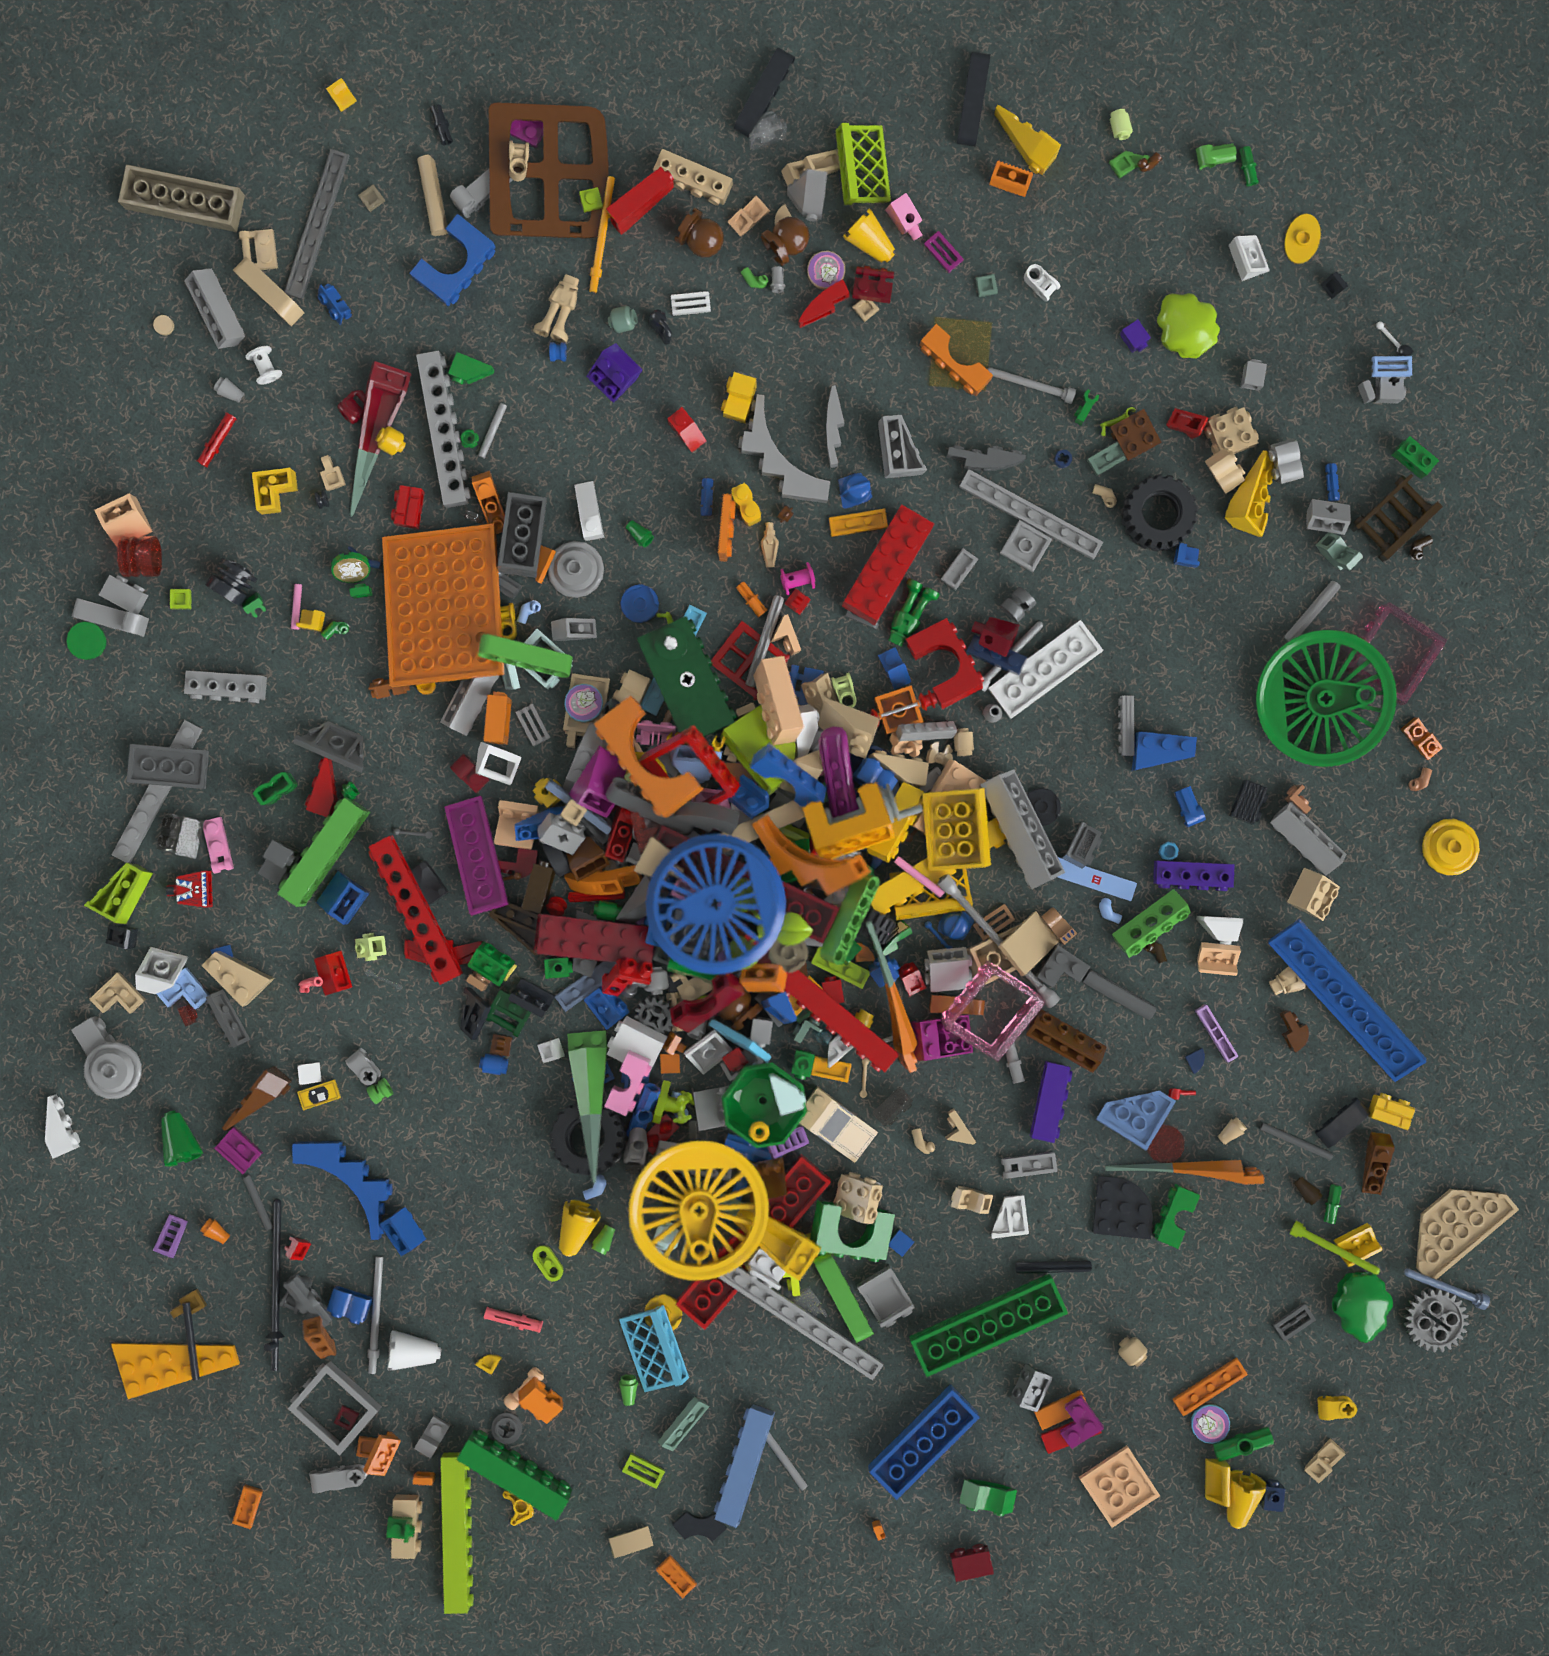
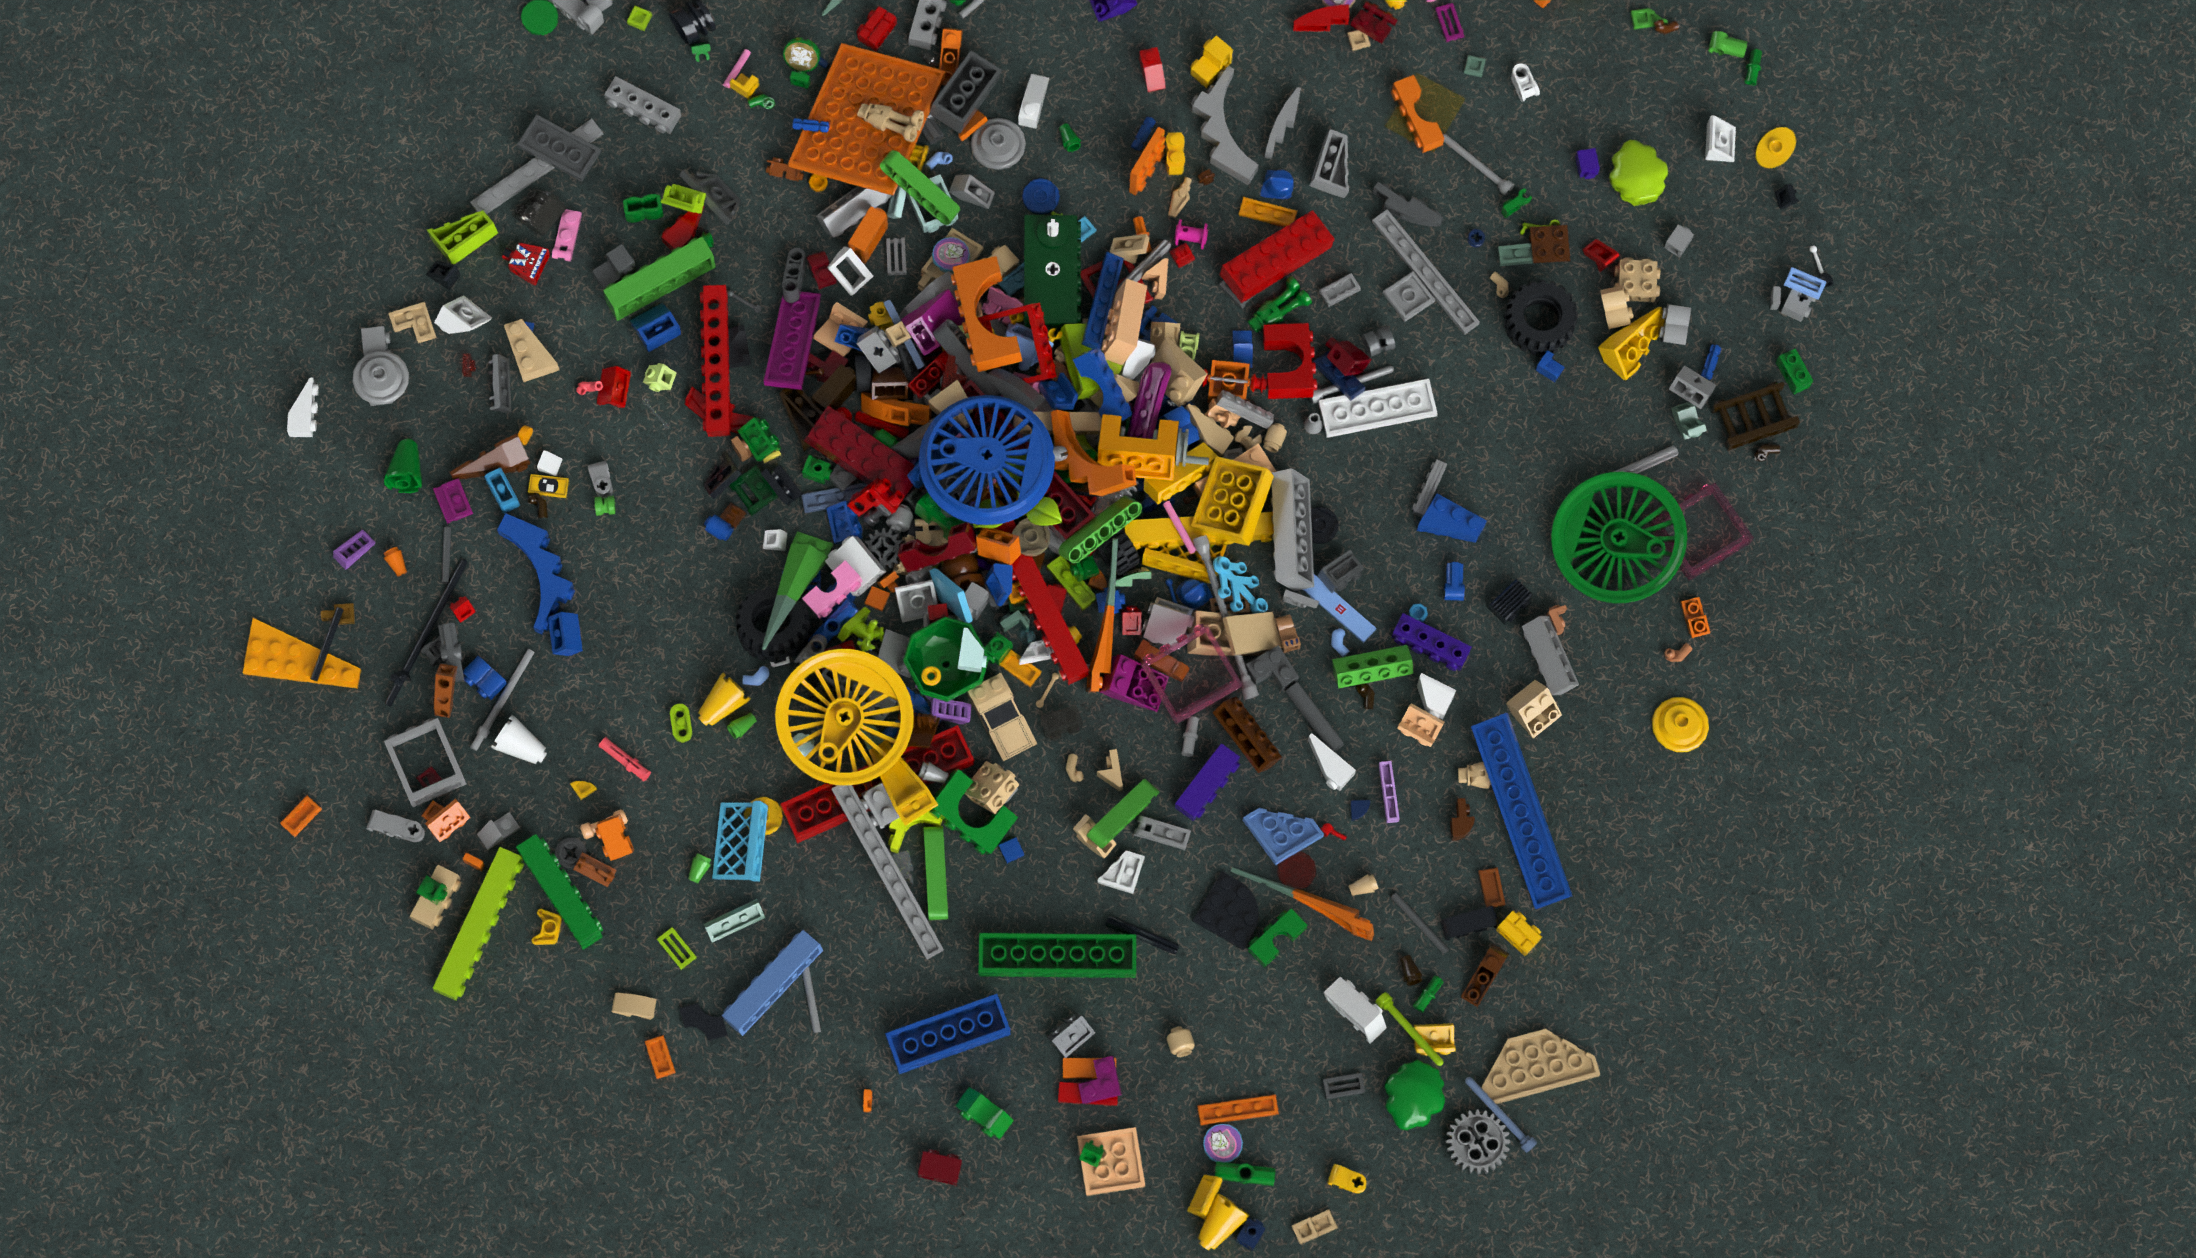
camera: 20 degrees right, 15 degrees down
light blue plate [157,968,210,1009] -> none
light grey panel [857,1265,914,1328] -> none
none -> dark azure brick [485,468,520,514]
none -> light orange tile [518,425,533,445]
none -> dark brown arm [528,493,548,518]
none -> dark orange hinge [573,852,617,887]
none -> lime hinge [661,184,706,213]
none -> dark grey beam [782,248,806,303]
none -> blue axle [793,118,830,133]
none -> tan piece [858,103,924,142]
none -> light grey cone [918,762,948,784]
none -> light grey hinge [1053,446,1068,461]
none -> green tile [1079,1140,1104,1167]
none -> blue tile [1081,252,1124,349]
none -> bright green beam [1087,779,1160,849]
none -> tan slope [1110,234,1150,264]
none -> medium azure plant [1213,556,1268,614]
none -> light grey tile [1283,590,1319,608]
none -> white slope [1308,733,1356,791]
none -> white wedge [1324,977,1387,1044]
none -> dark orange tile [1478,867,1506,908]

